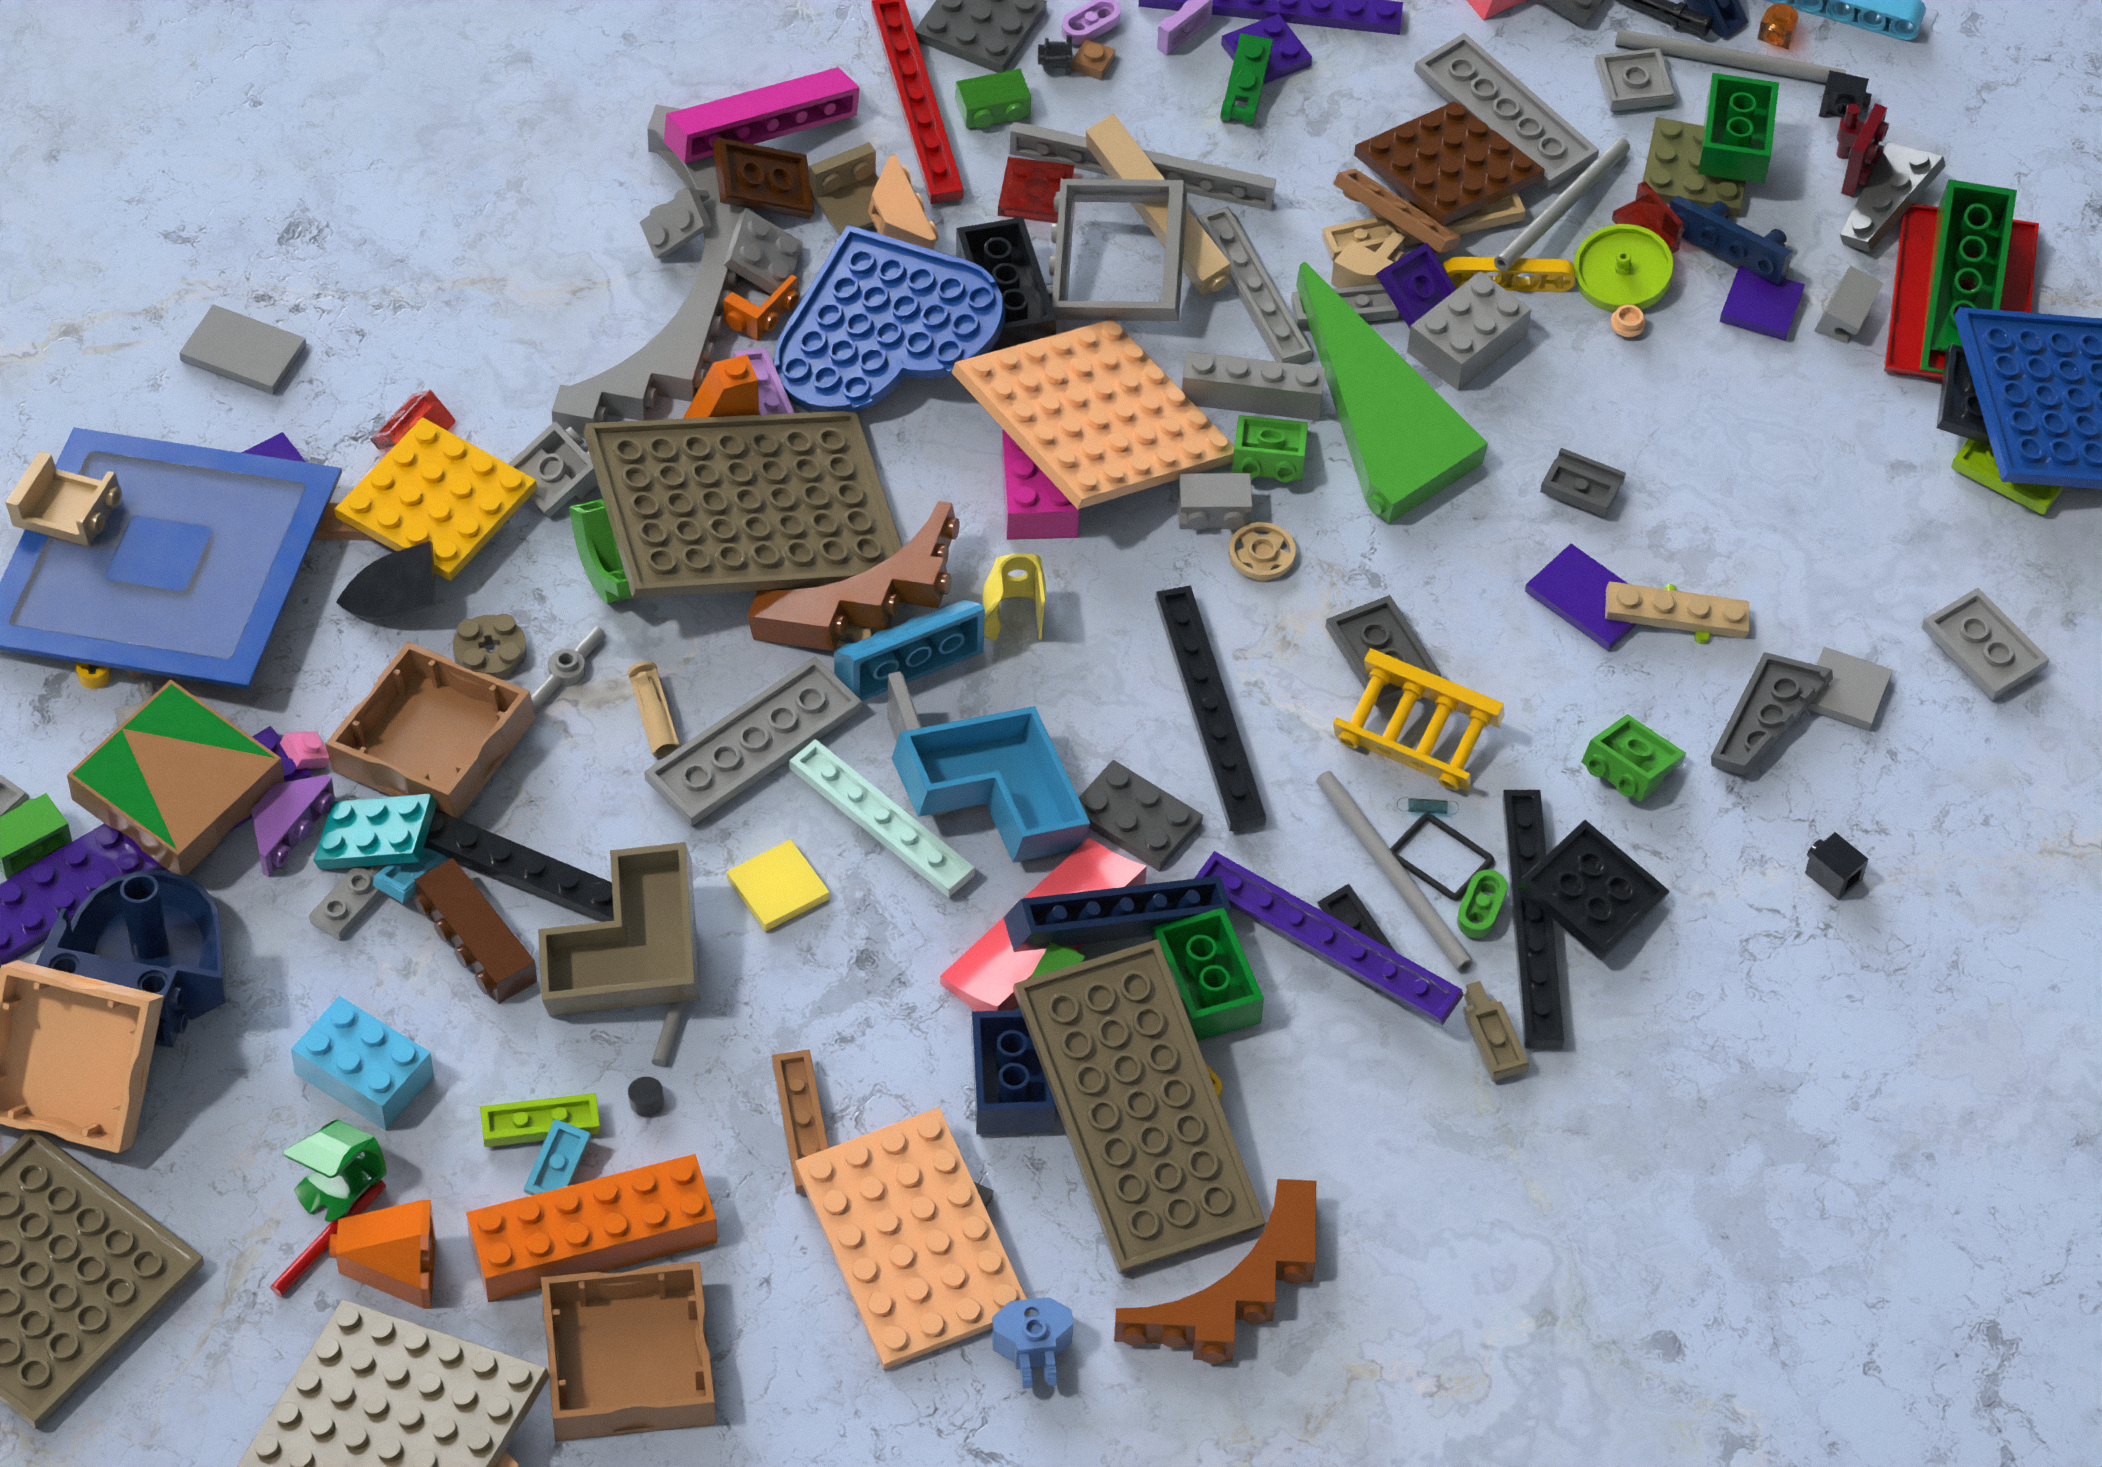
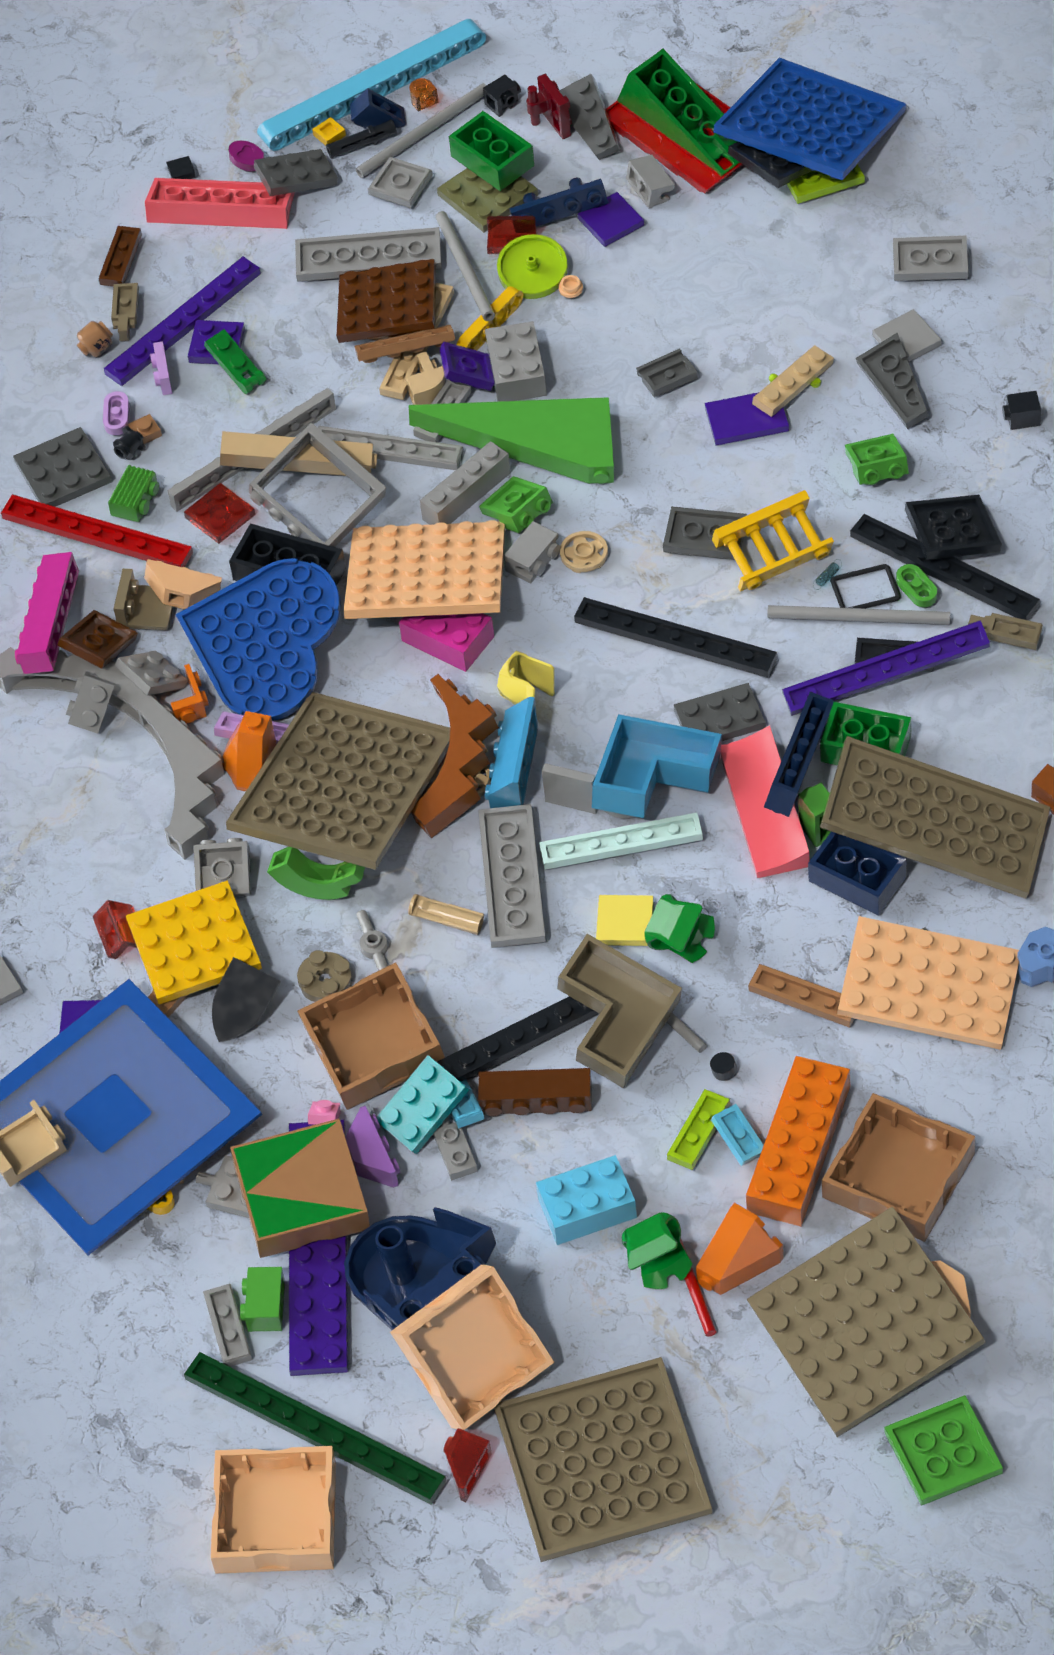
camera: 45 degrees left, 0 degrees up
none -> green piece [644,894,715,963]

